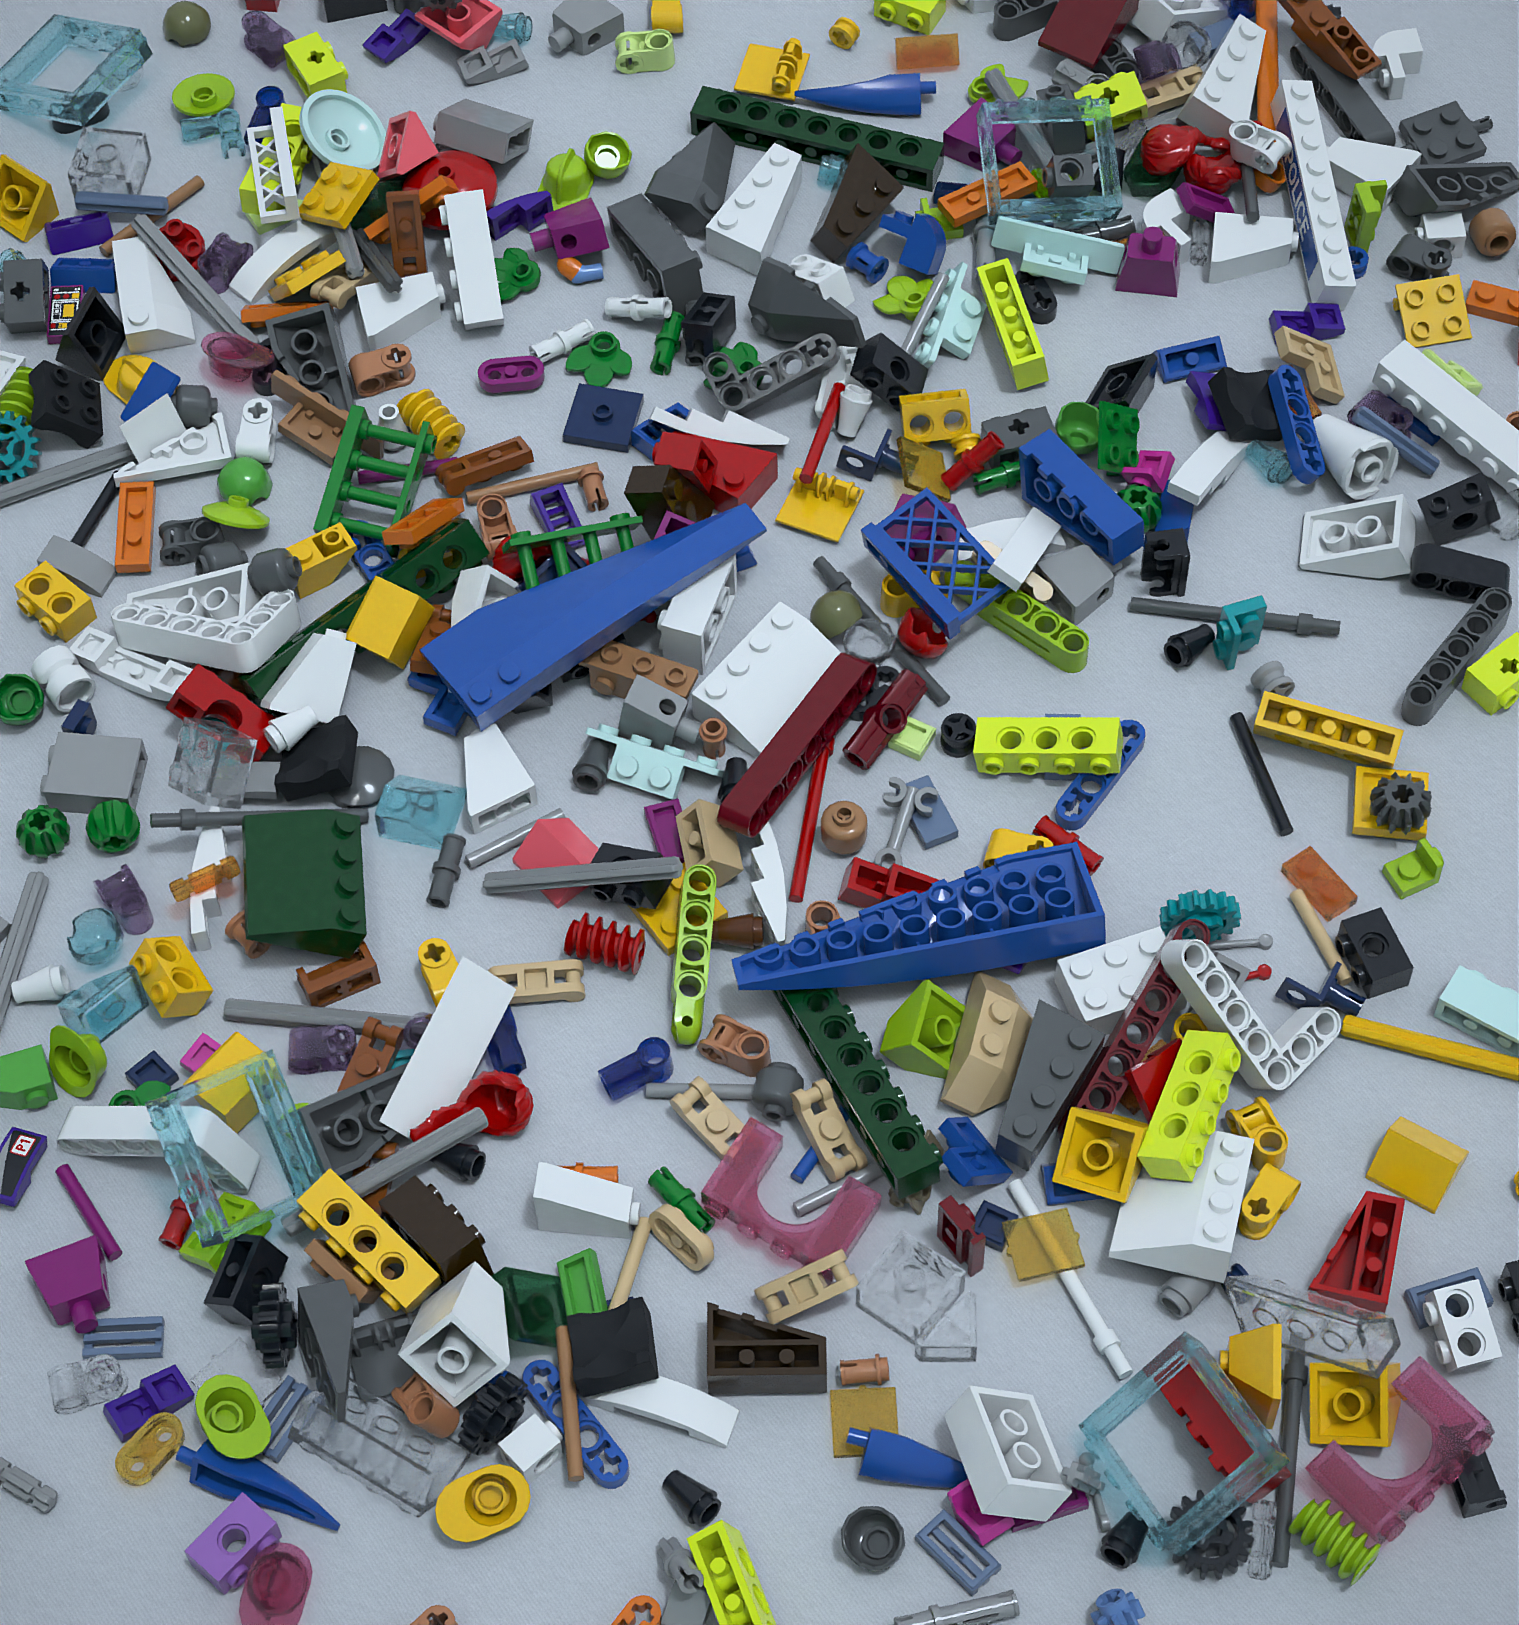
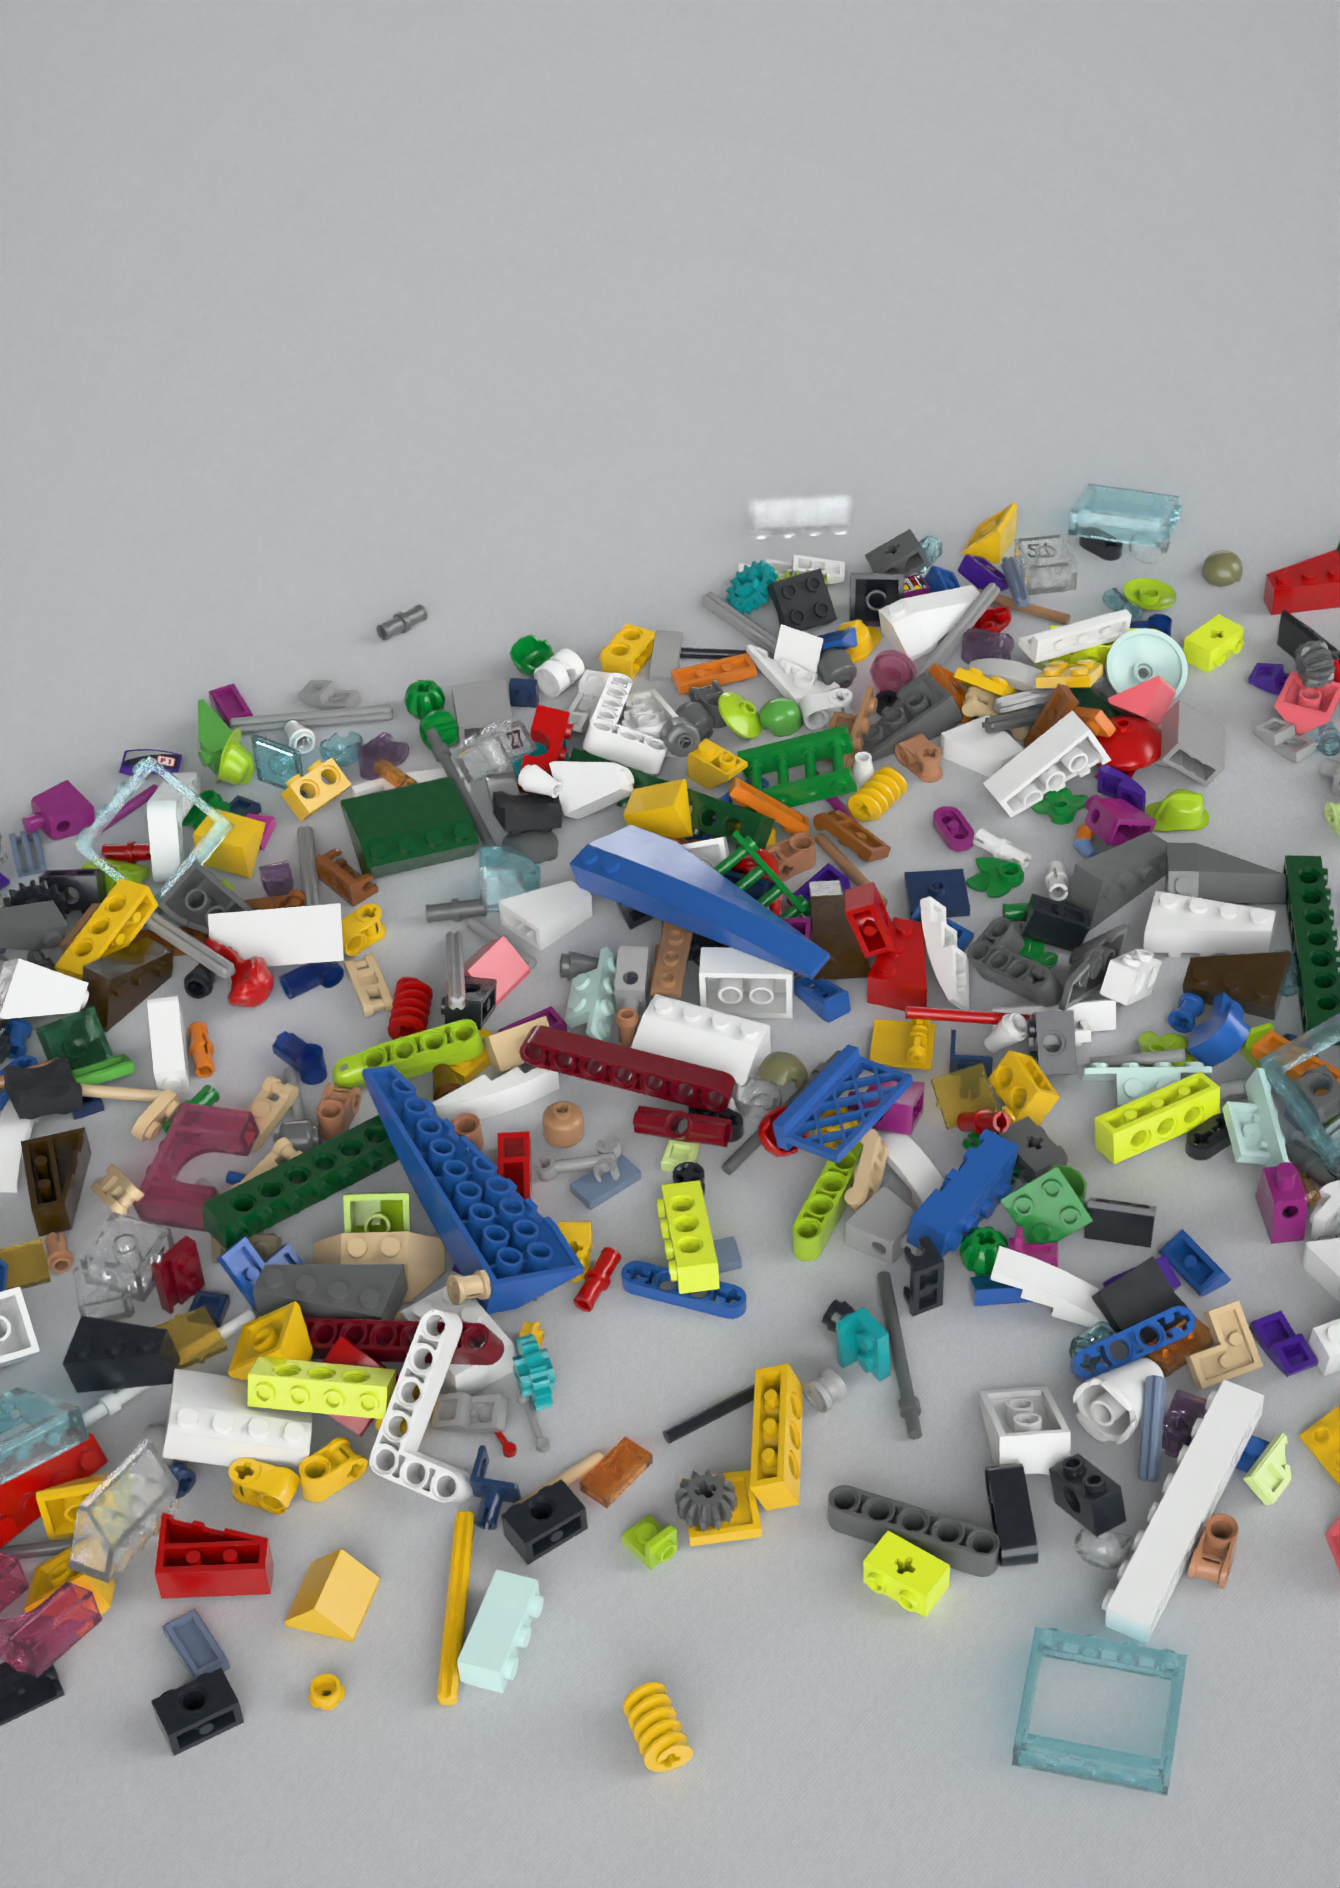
camera: 75 degrees right, 15 degrees down
clear purple piece [241,10,296,68] -> none
lime hair [584,131,632,179] -> none
red bar [789,738,835,903] -> none
white slope [987,507,1061,591] -> none
white brick [1423,1279,1502,1373] -> none
none -> black wedge [62,1315,181,1393]
none -> tan bush [447,1270,491,1305]
none -> yellow plate [518,1321,545,1349]

